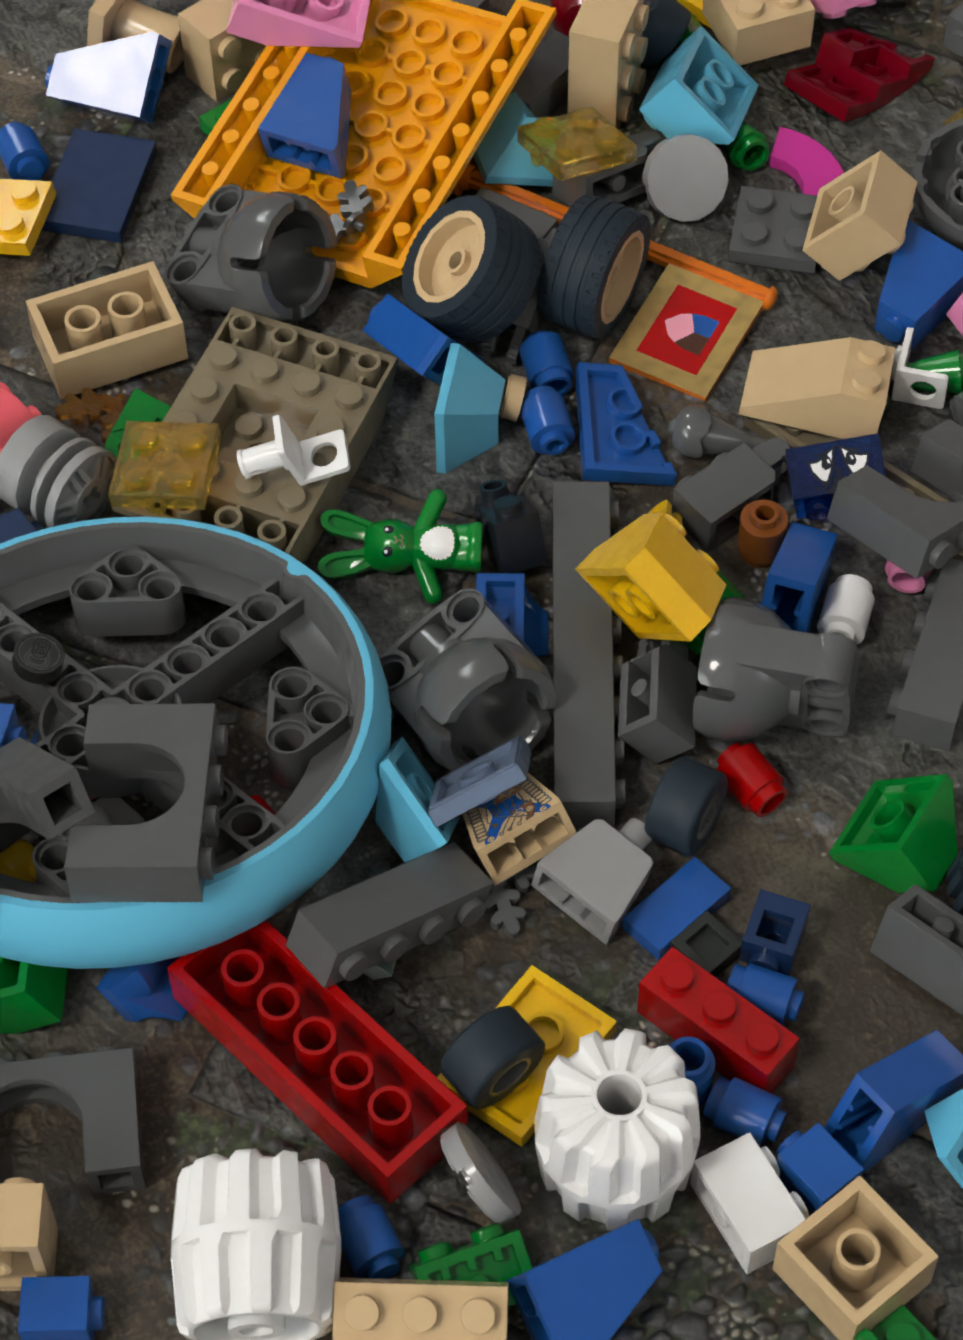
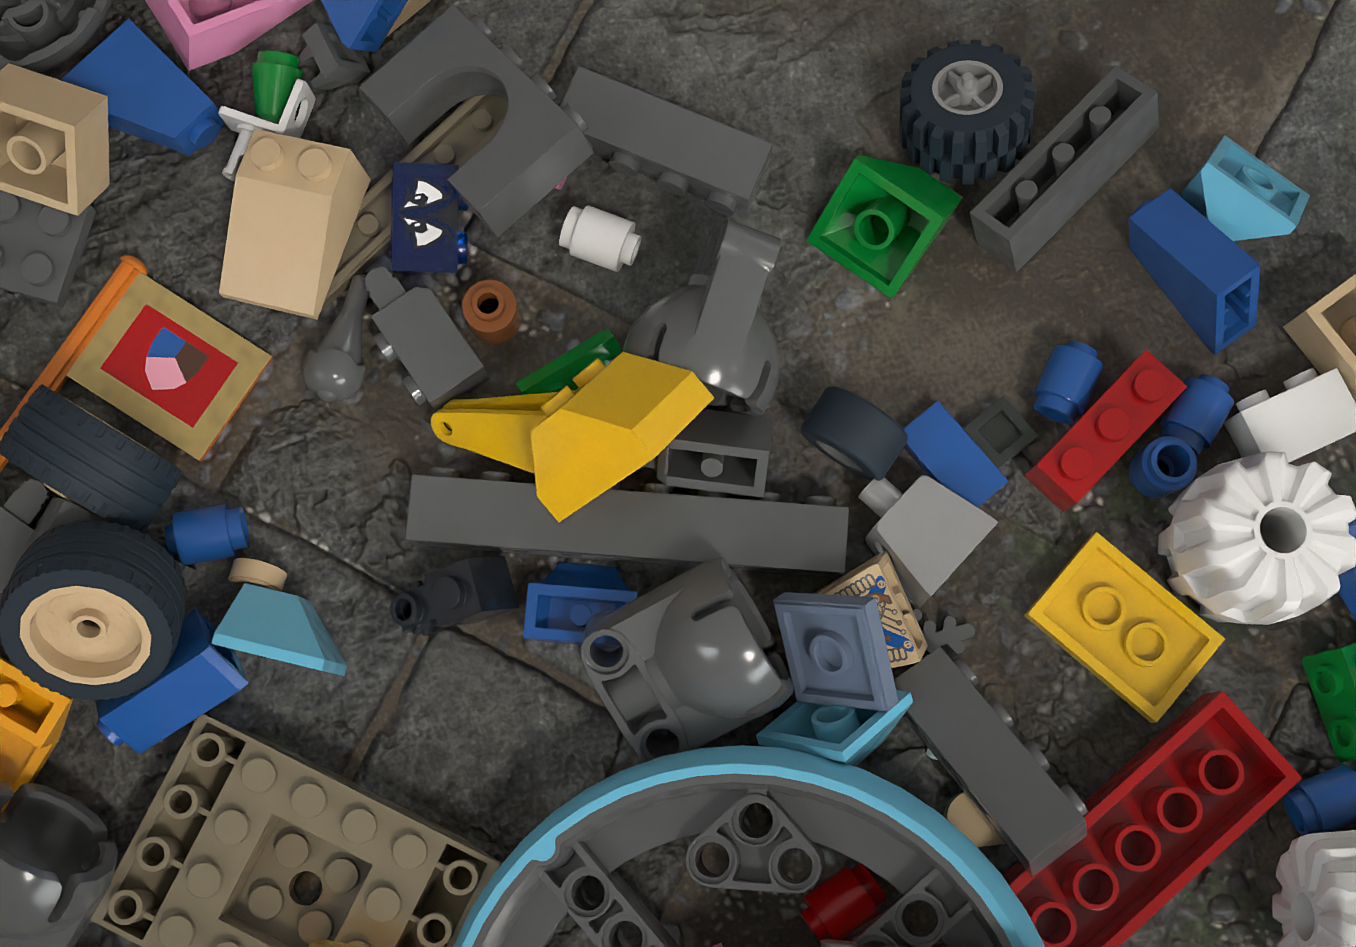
camera: 85 degrees left, 25 degrees up
white bracket [237,414,351,486] -> none
green animal [318,489,483,605] -> none
light grey tile [440,1122,522,1224] -> none
black wheel [441,1006,545,1109] -> none
blue brick [520,386,575,455] -> none
blue wing [575,362,677,486] -> none
red brick [717,743,788,817] -> none
dark blue brick [739,889,811,976] -> none
blue slope [762,522,838,633] -> none
blue brick [777,1122,864,1216] -> none

